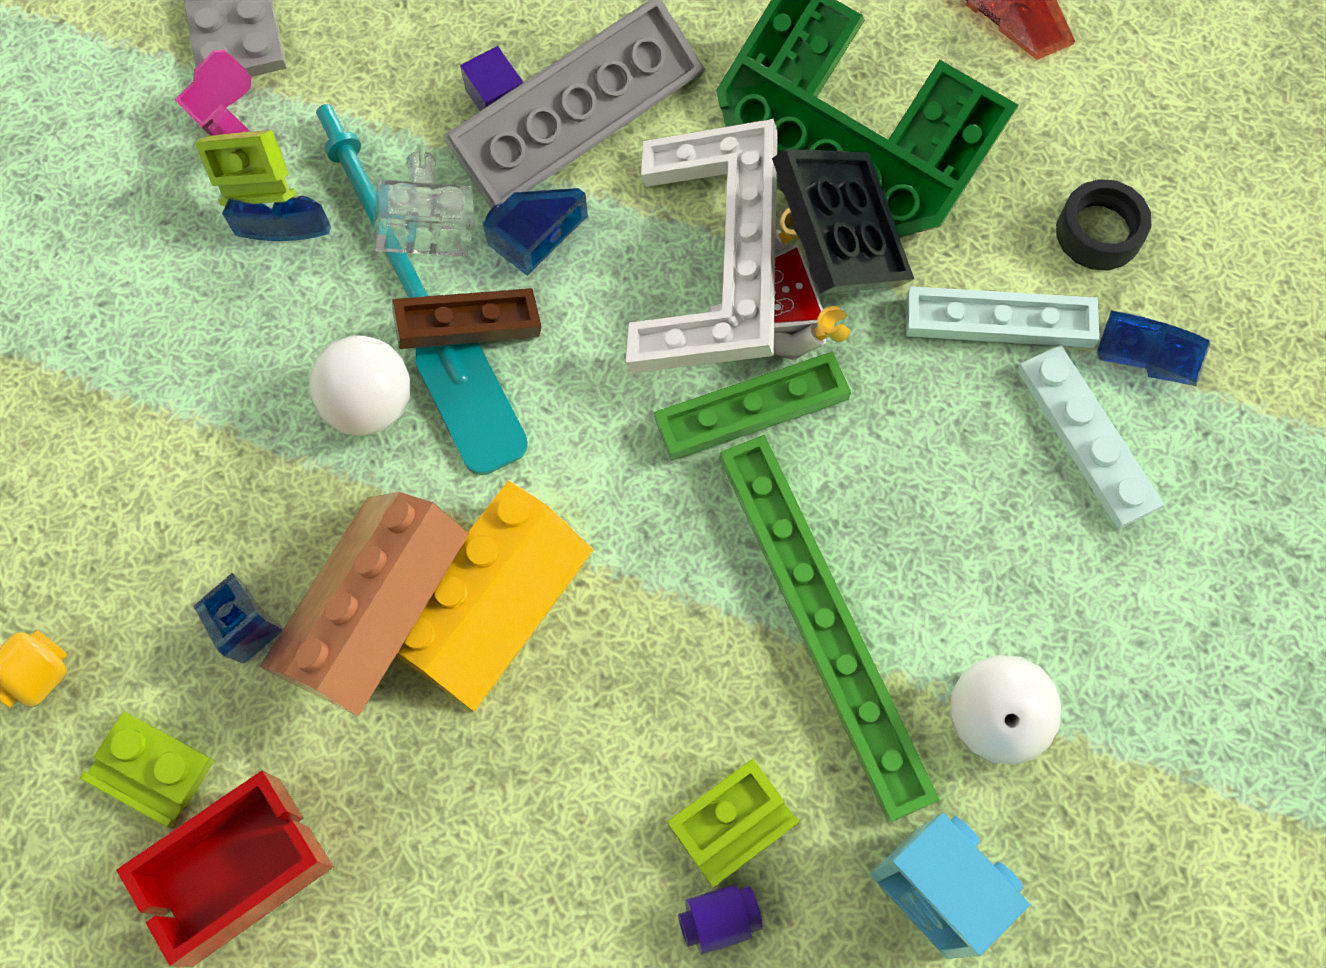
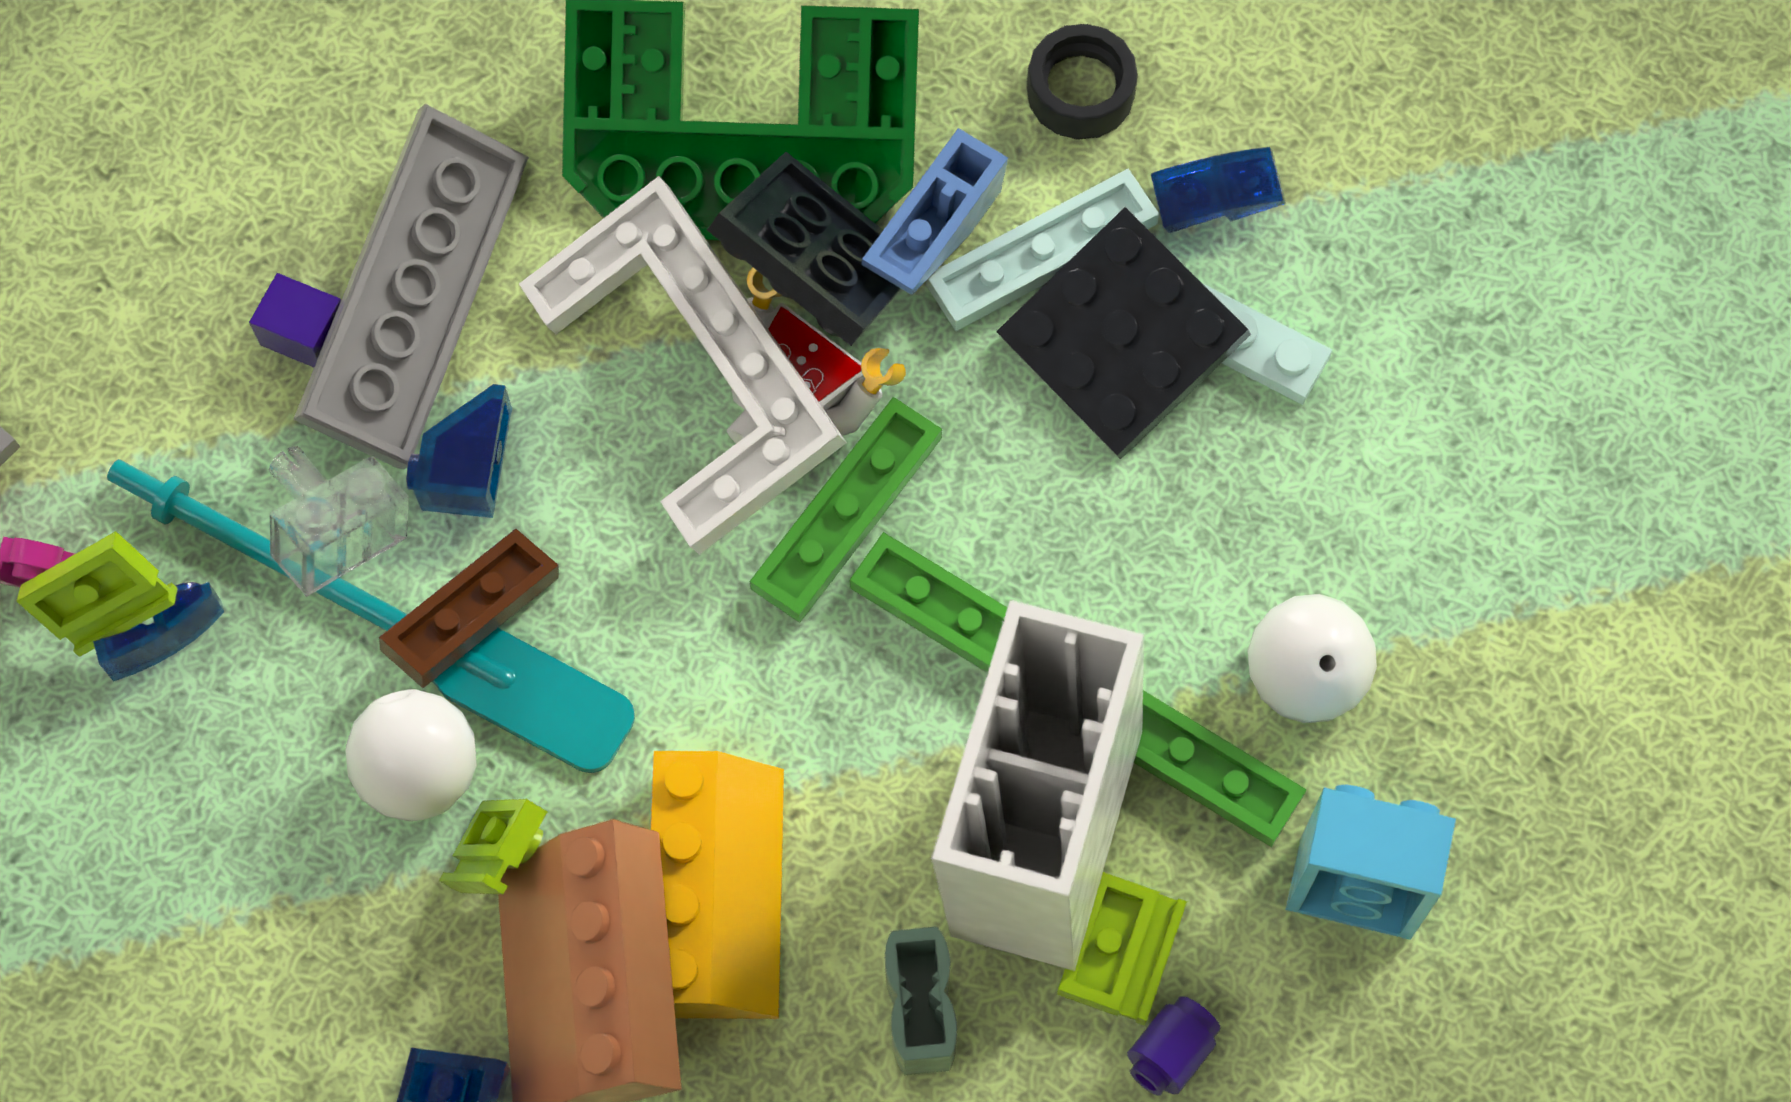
camera: 35 degrees left, 0 degrees up
none -> lime plate [439,799,548,895]
none -> medium blue slope [861,128,1008,295]
none -> sand green brick [885,926,957,1075]
none -> white brick [932,600,1144,971]
none -> black plate [996,207,1251,459]

